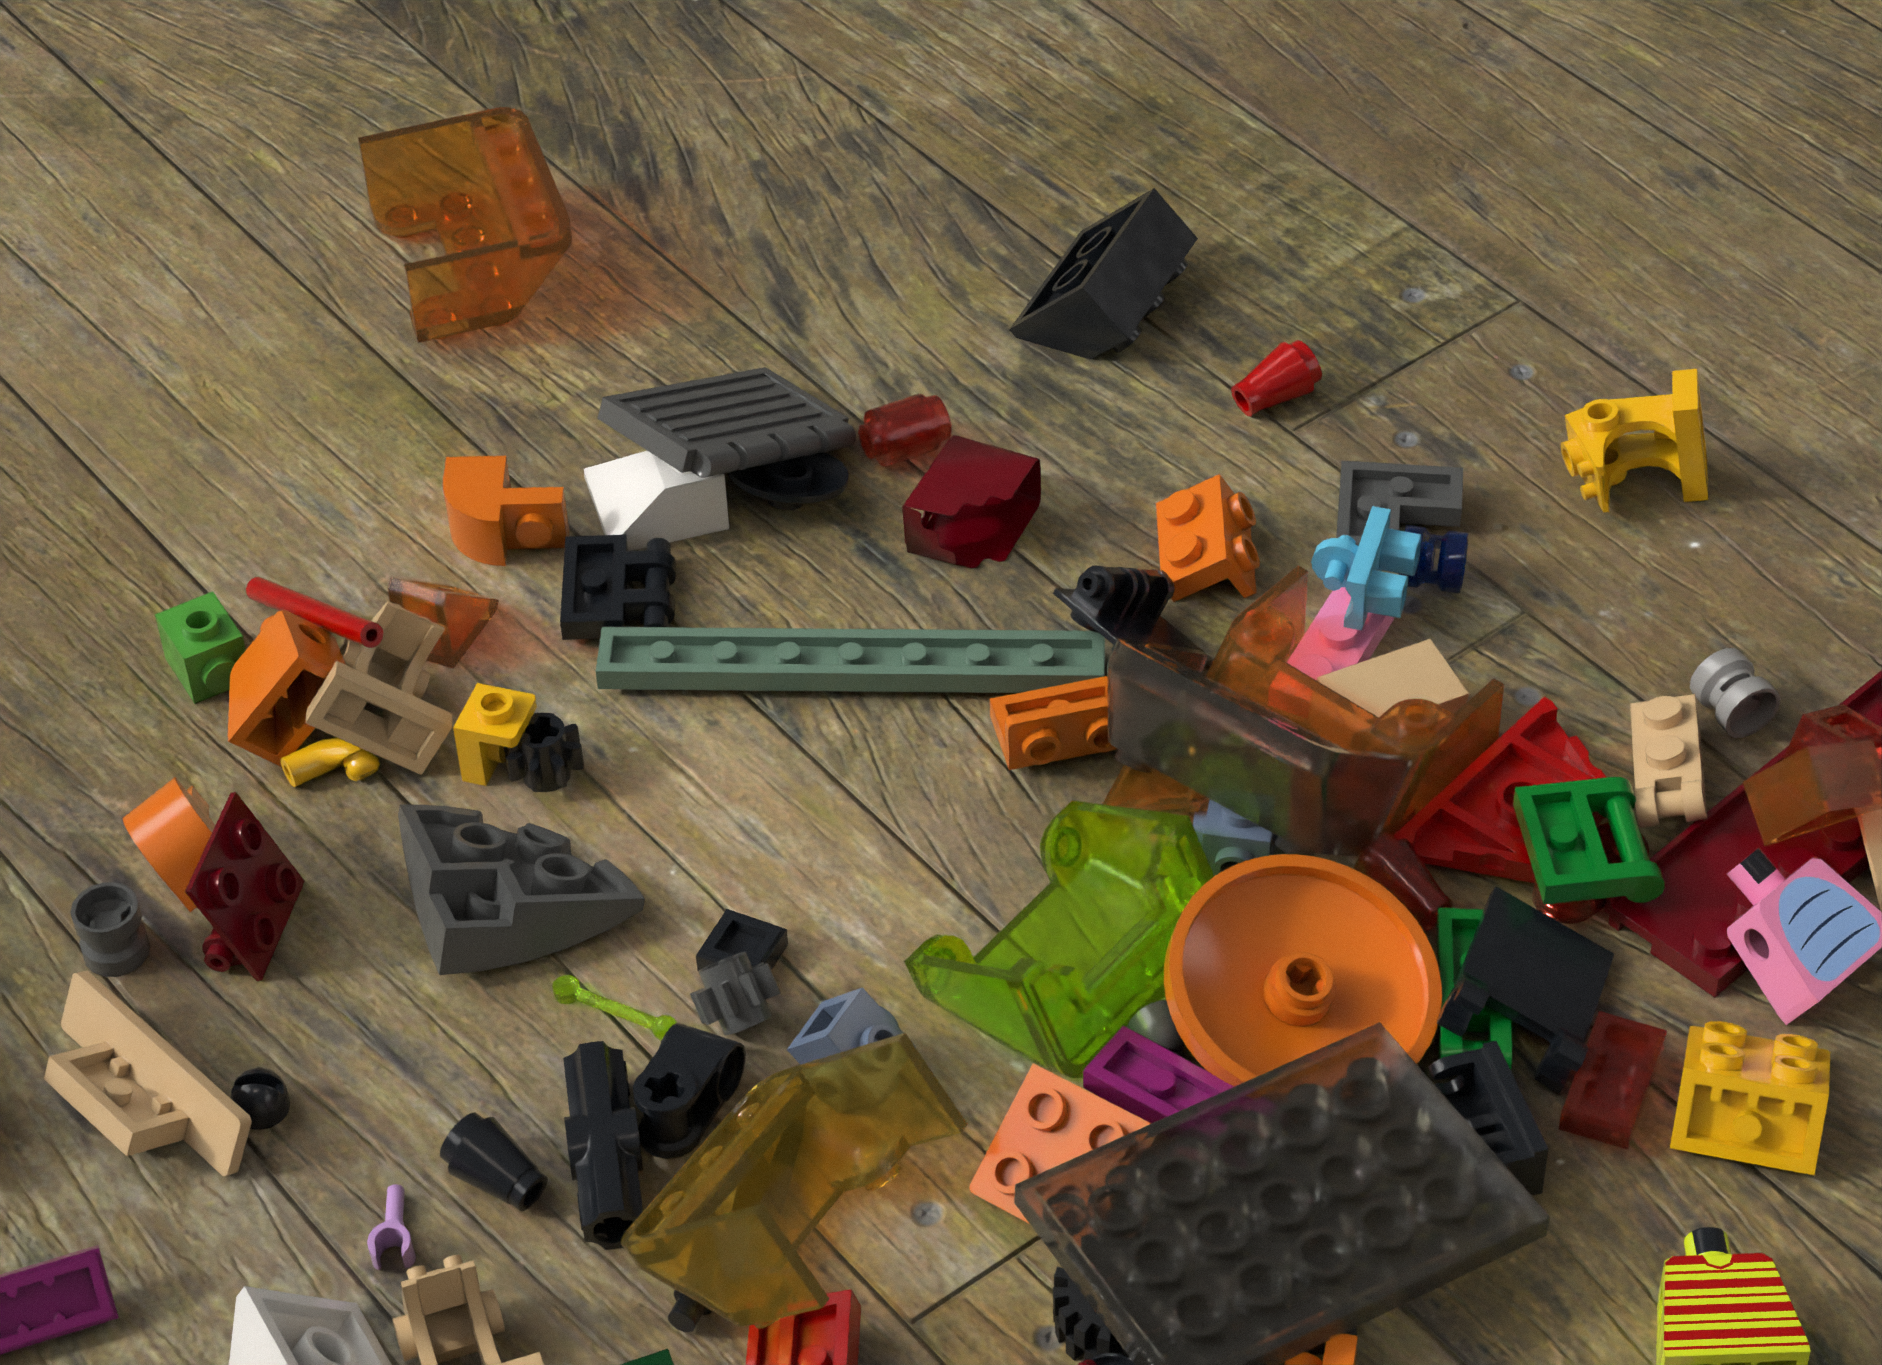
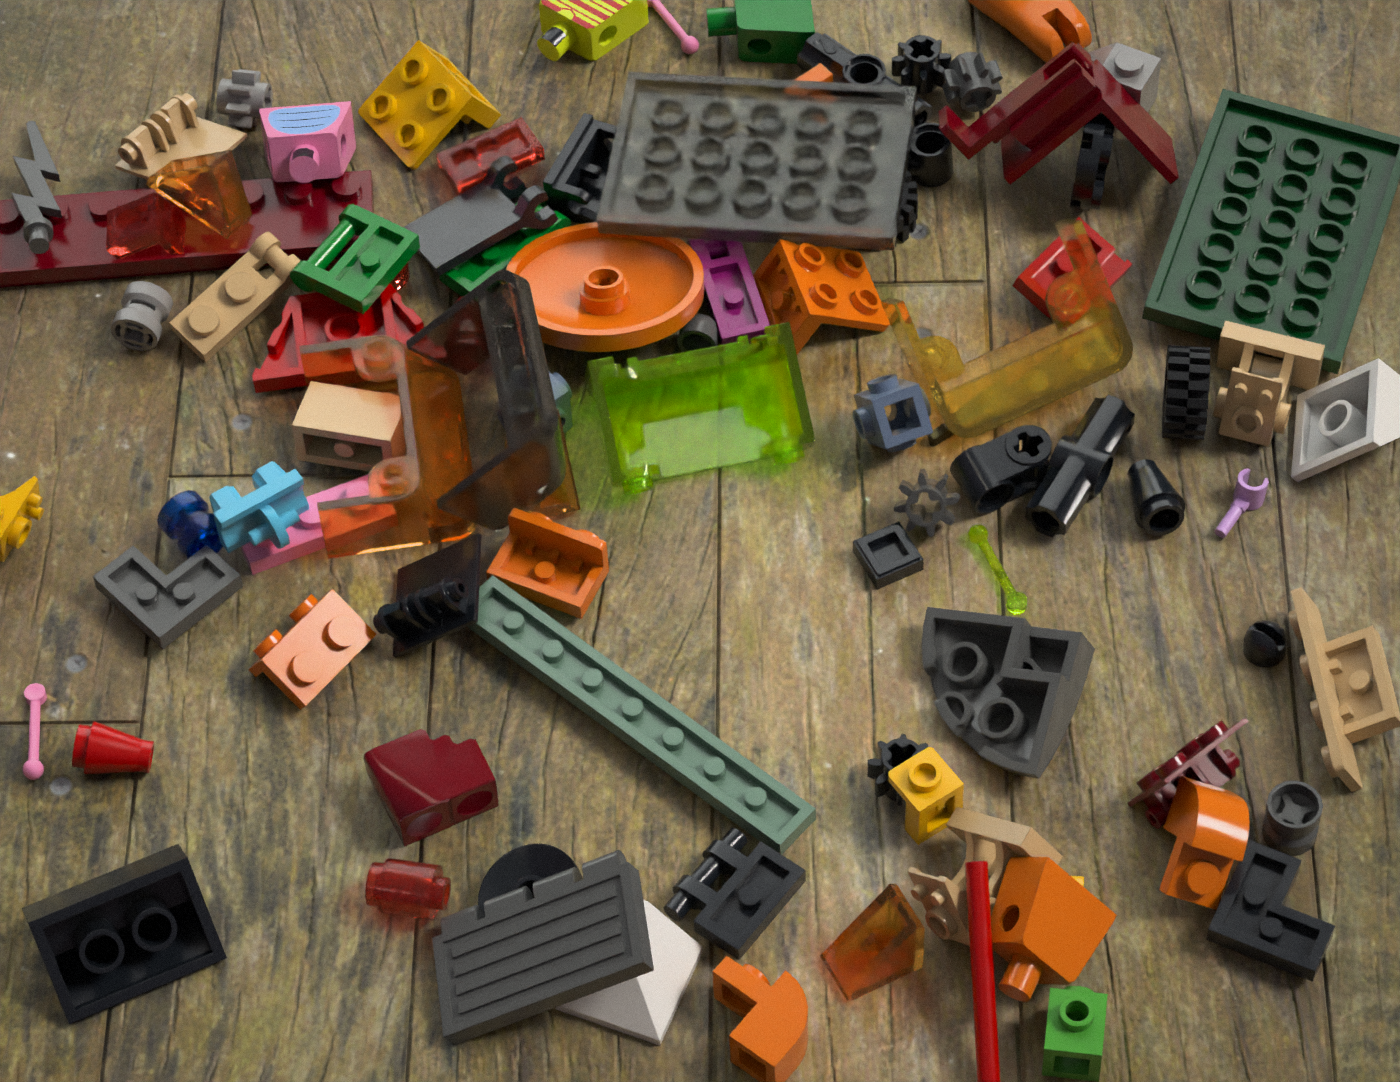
camera: 140 degrees left, 10 degrees up
none -> bright pink hinge [22,683,47,780]
none -> black tyre [1162,345,1210,440]
none -> black plate [1206,840,1335,982]

